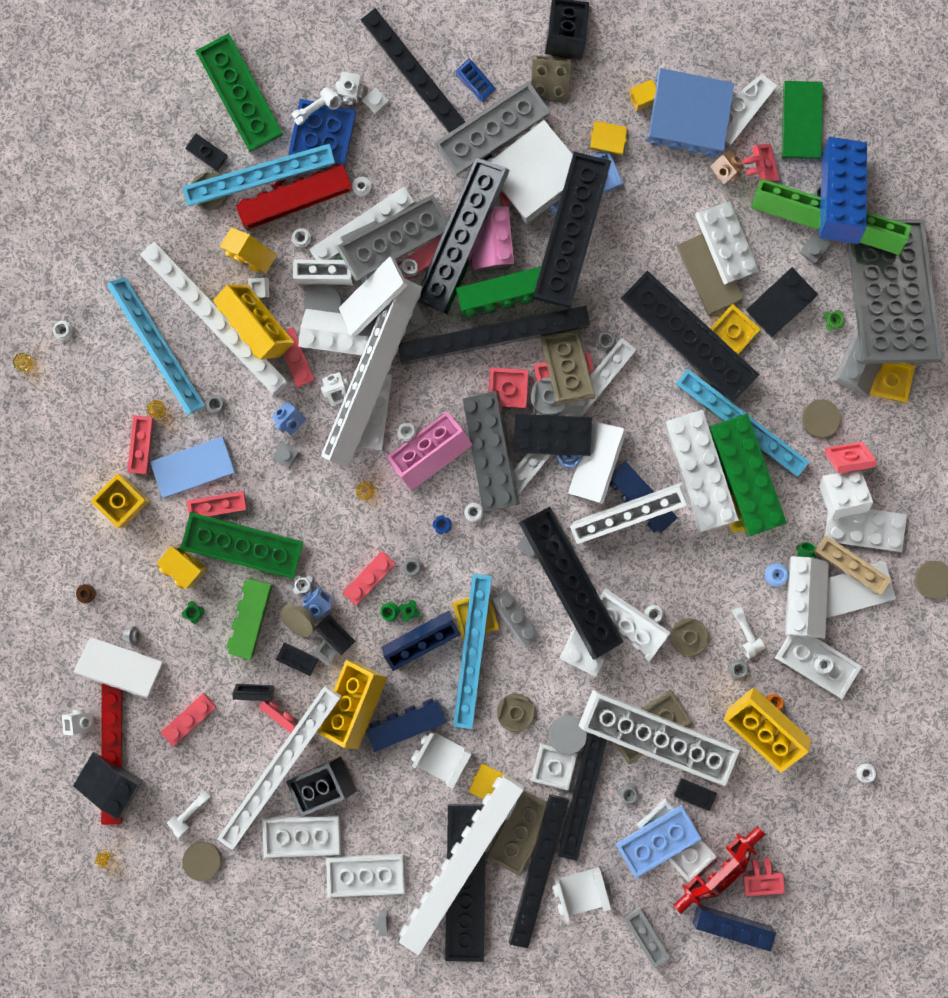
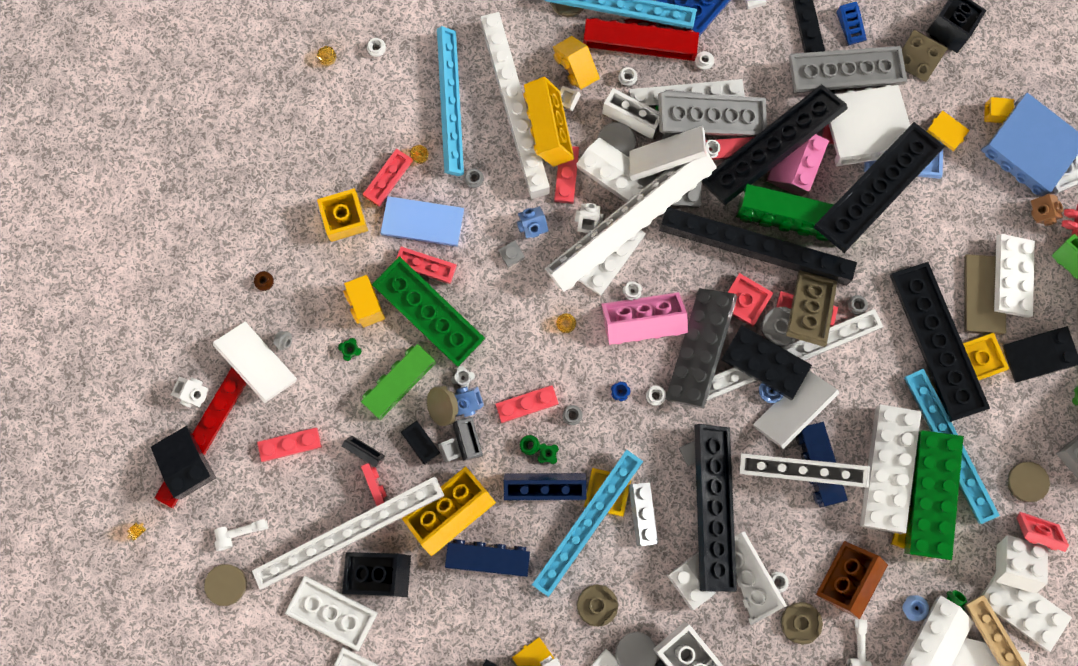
camera: 30 degrees right, 10 degrees down
white panel [411,730,471,789] -> none
none -> dark orange slope [816,541,888,619]

